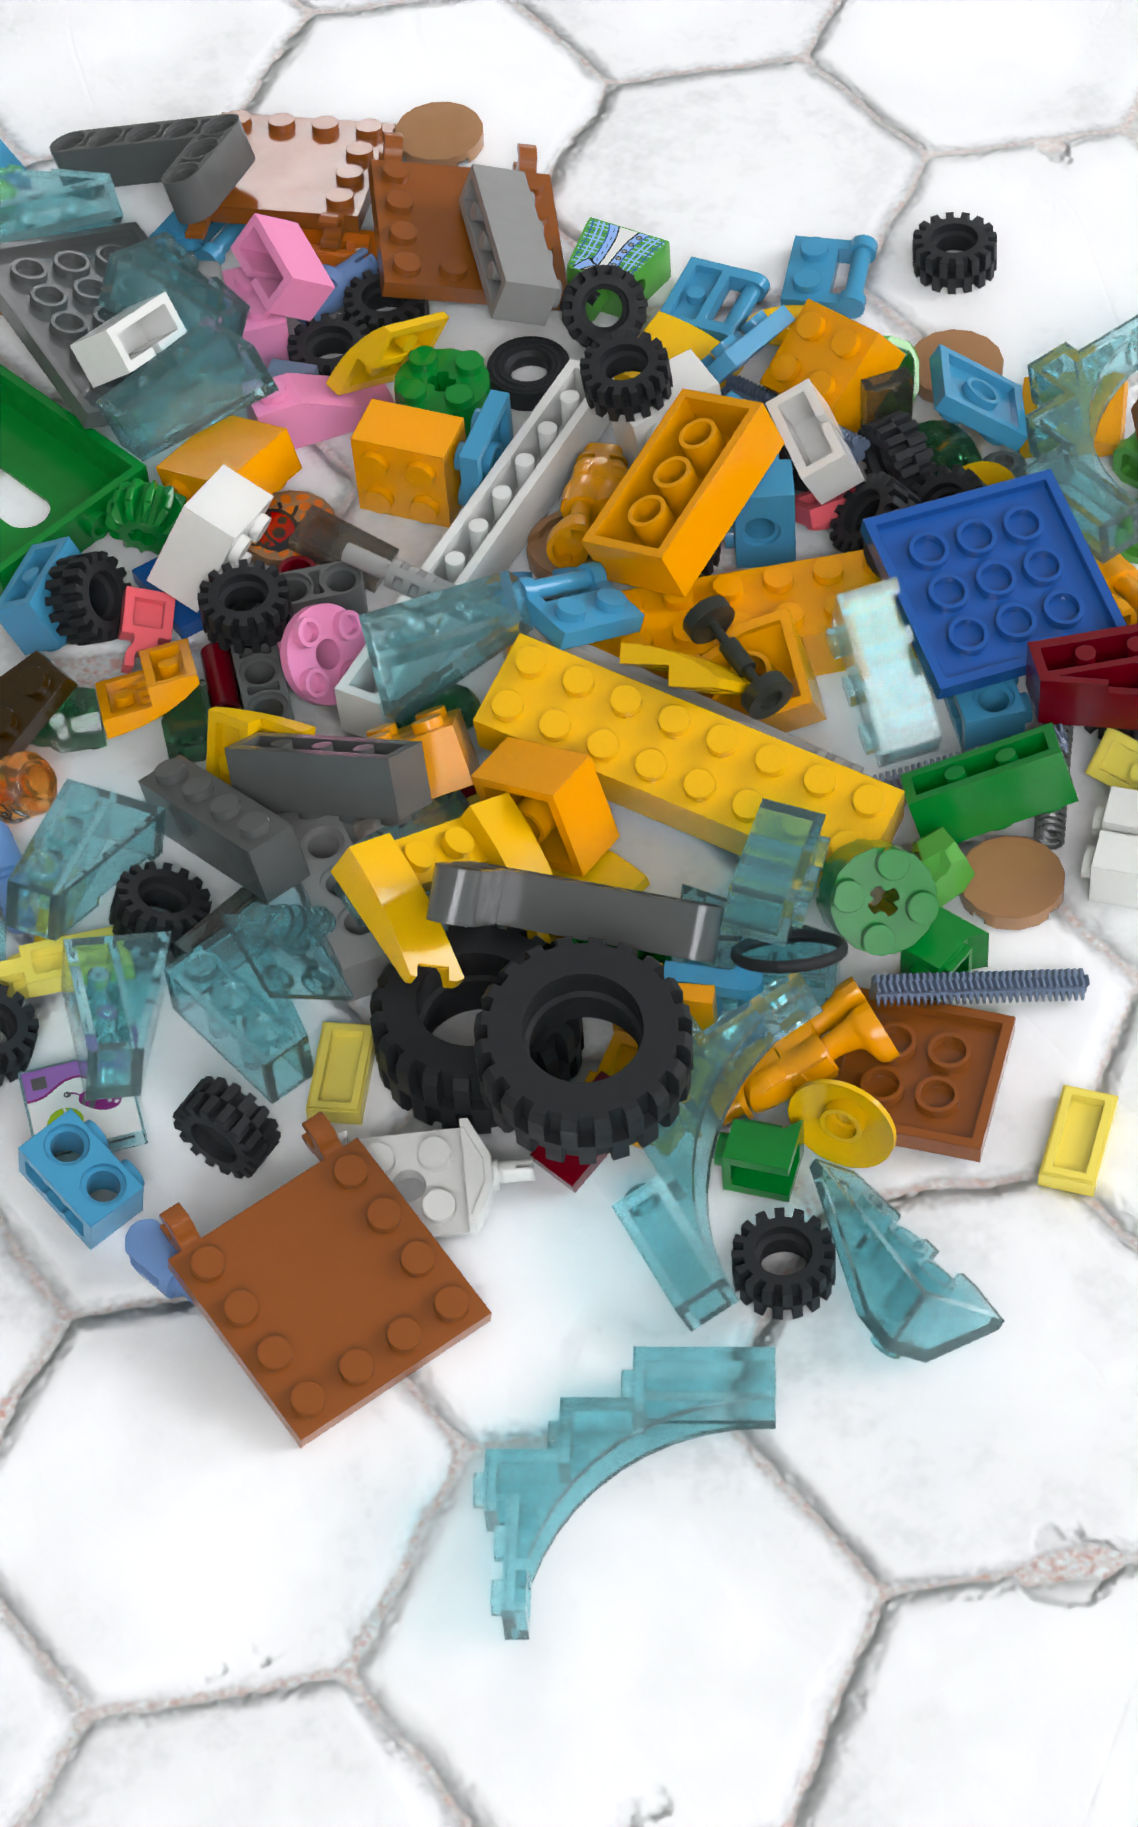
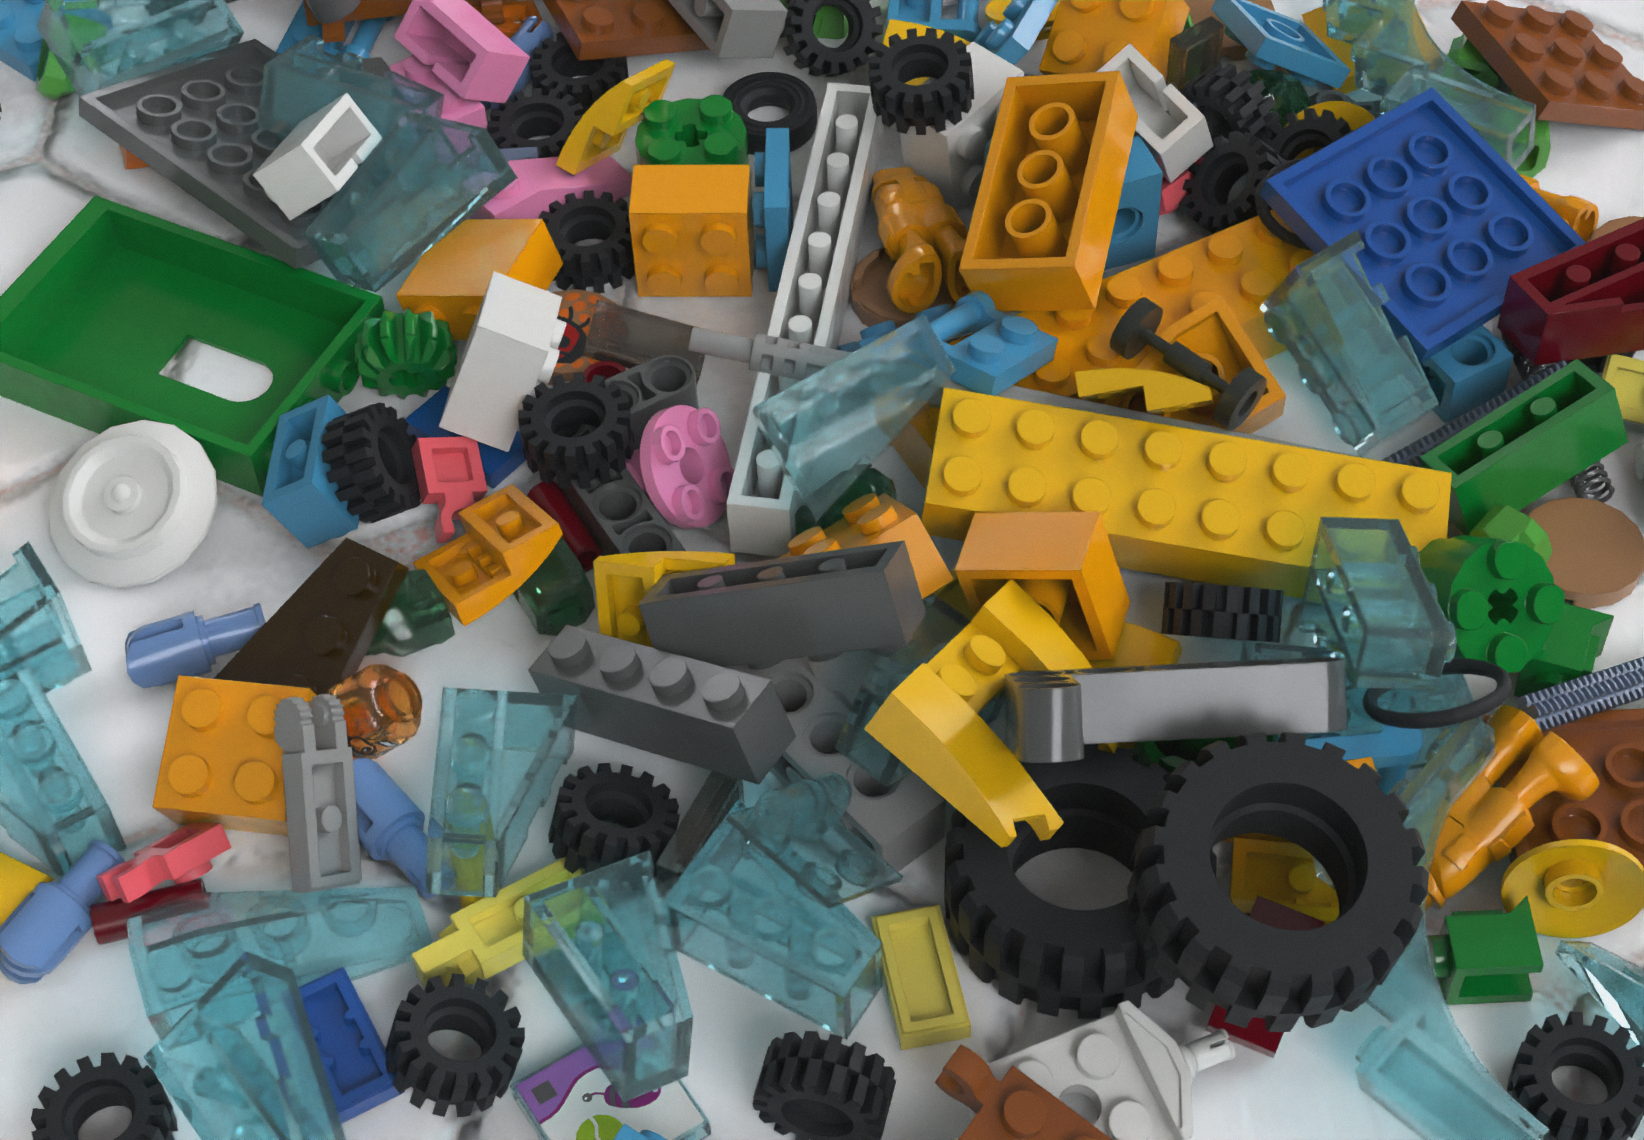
camera: 20 degrees left, 0 degrees up
none -> black tyre [539,190,635,294]
none -> black tyre [1161,582,1284,643]

